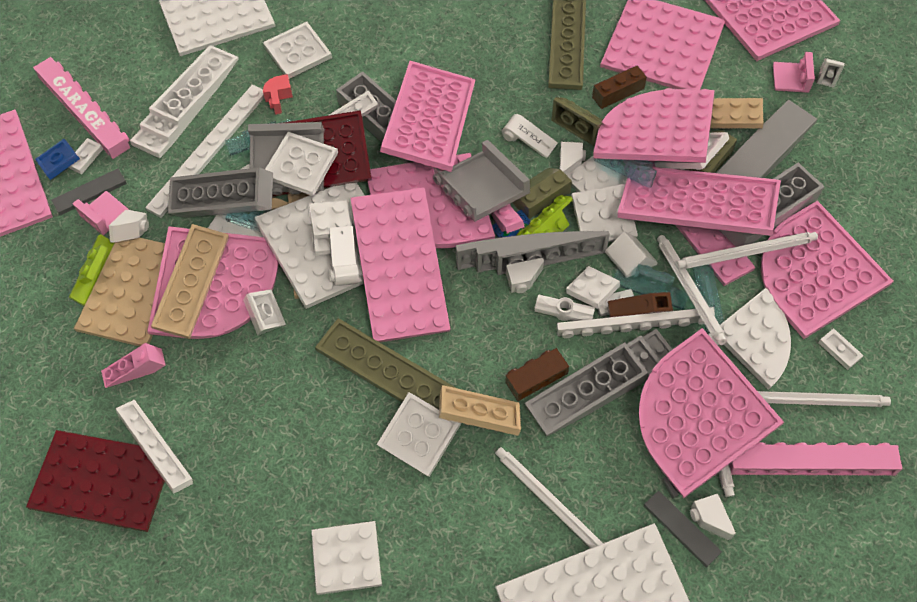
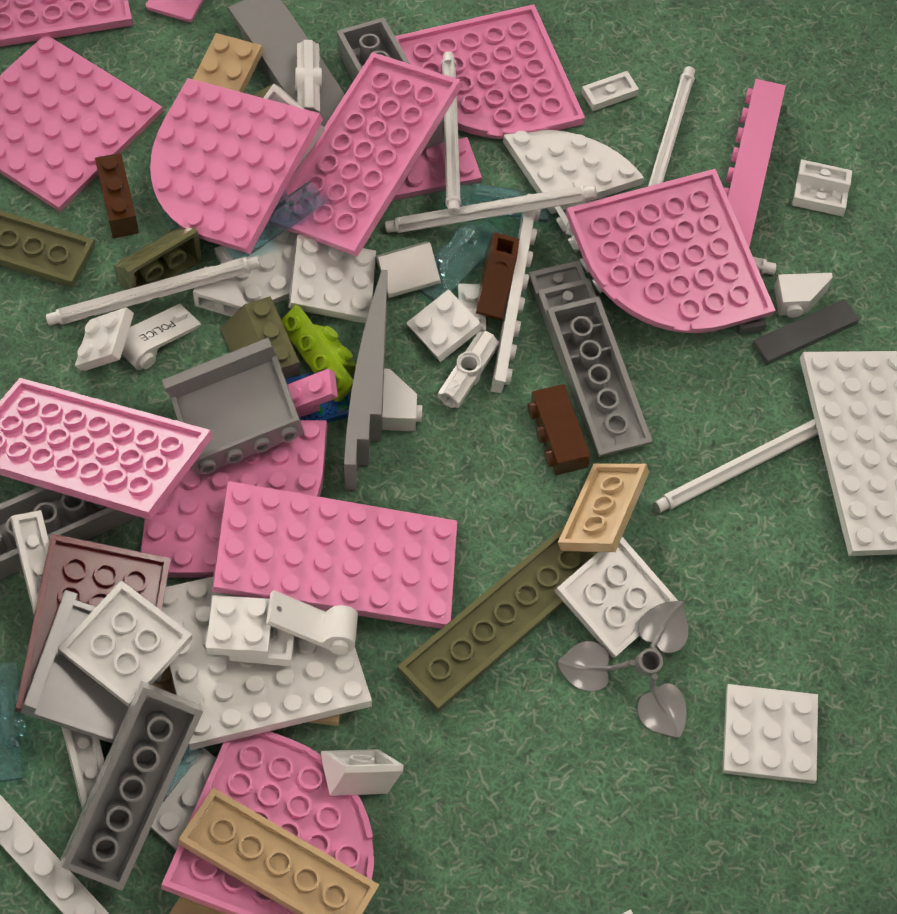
camera: 80 degrees left, 0 degrees up
none -> white piece [46,255,261,326]
none -> white plate [75,307,134,371]
none -> white piece [295,40,322,113]
none -> light grey plant [558,601,689,738]
none -> white slope [792,159,852,217]

